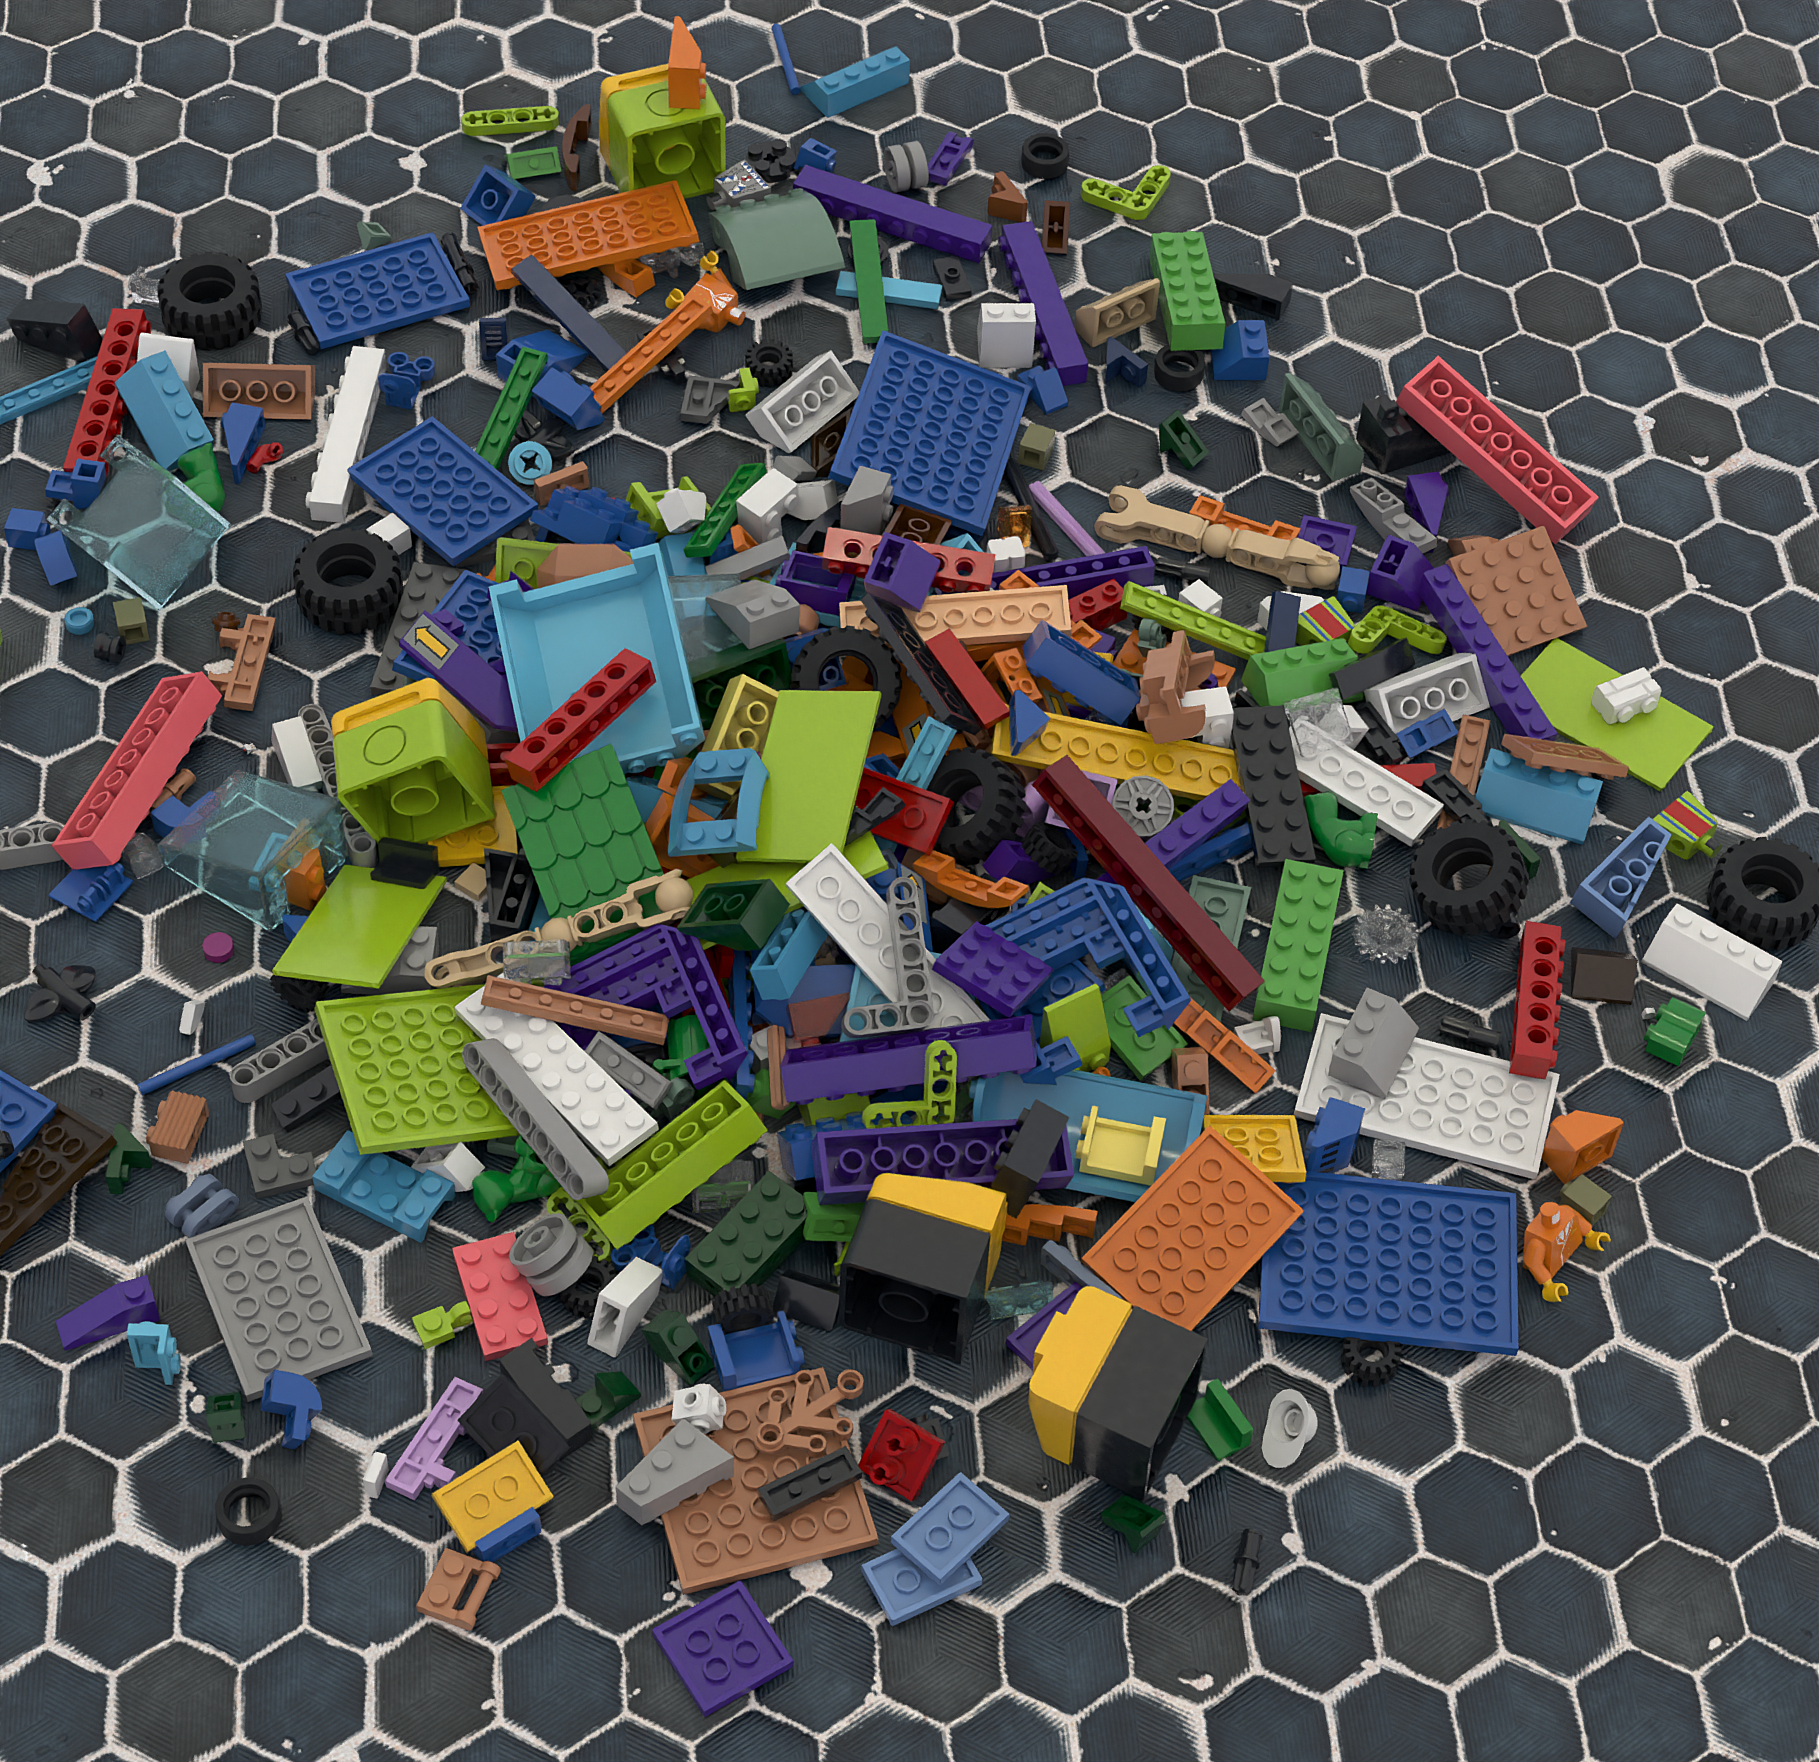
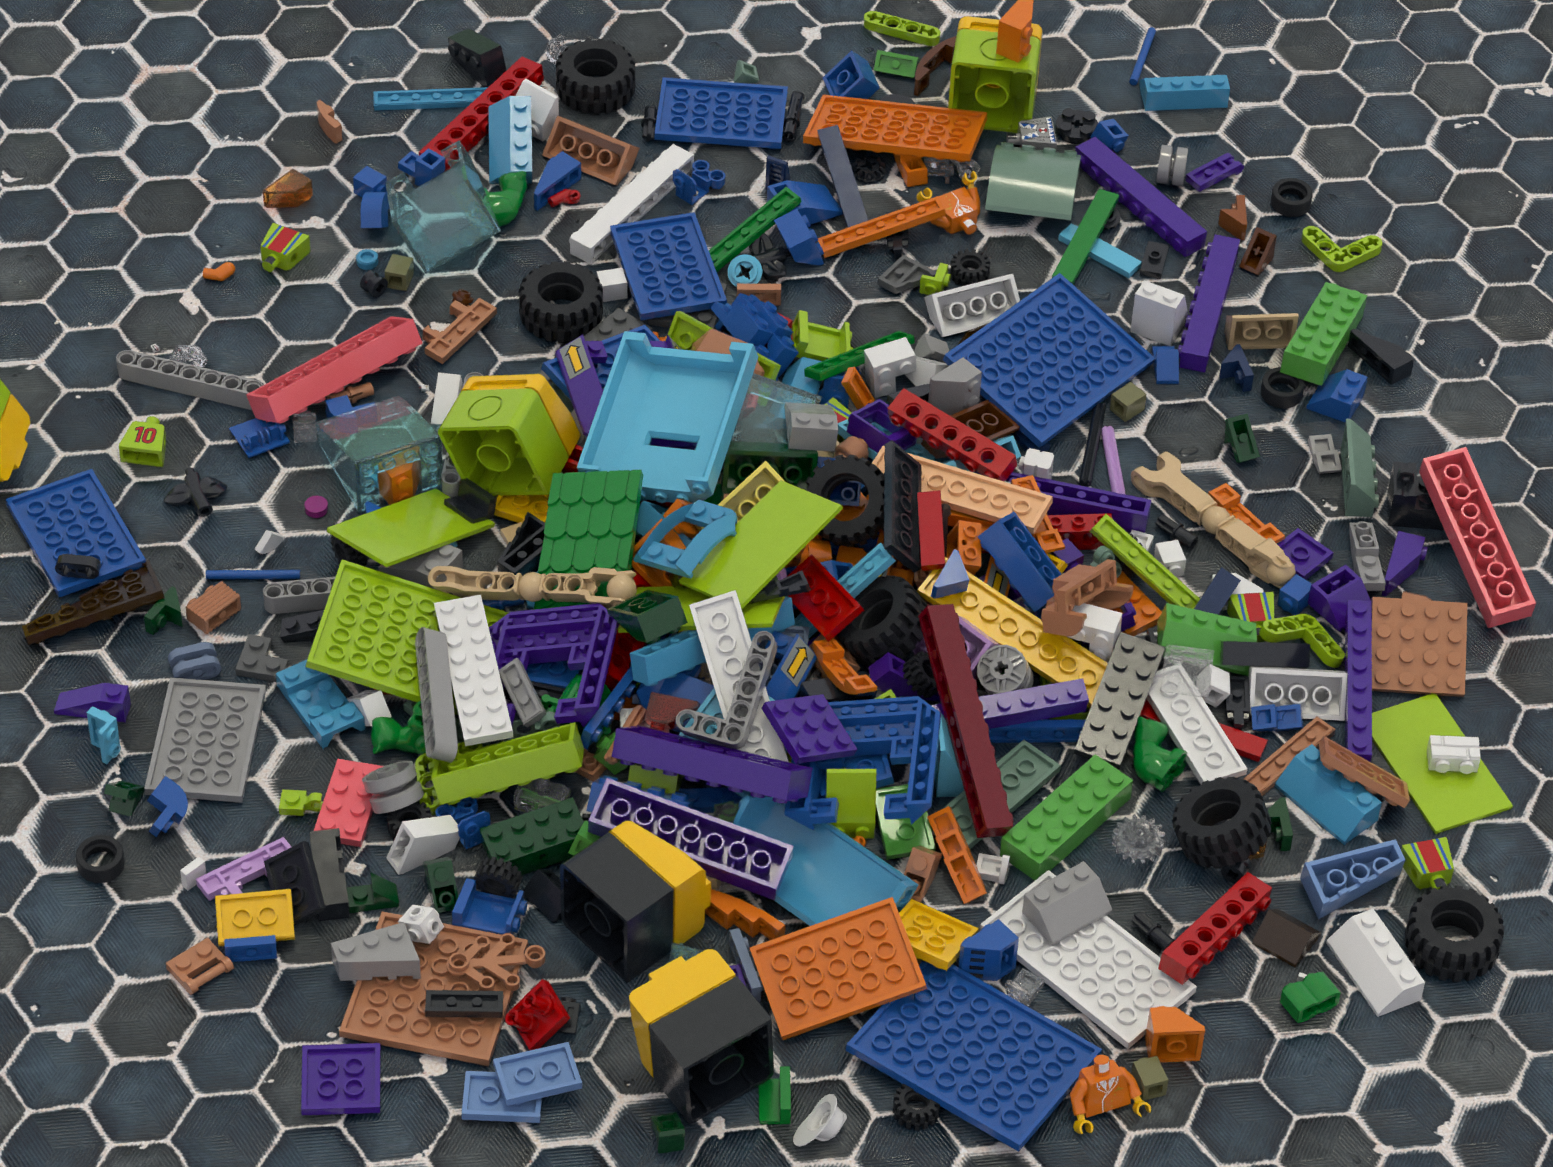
camera: 30 degrees right, 5 degrees down
nougat tile [481,975,669,1045] -> none
clear piece [503,939,571,985] -> none
red brick [504,648,657,792] -> none
white slope [656,488,706,534] -> none
light grey tile [705,536,790,591] -> none
lime beam [862,1040,957,1129] -> none
dark purple slope [863,532,941,613] -> none
black wedge [989,1099,1070,1218] -> none
clear orange slope [997,504,1032,547] -> none
light yellow panel [1075,1106,1166,1186] -> none
black hinge [1422,769,1489,823] -> none

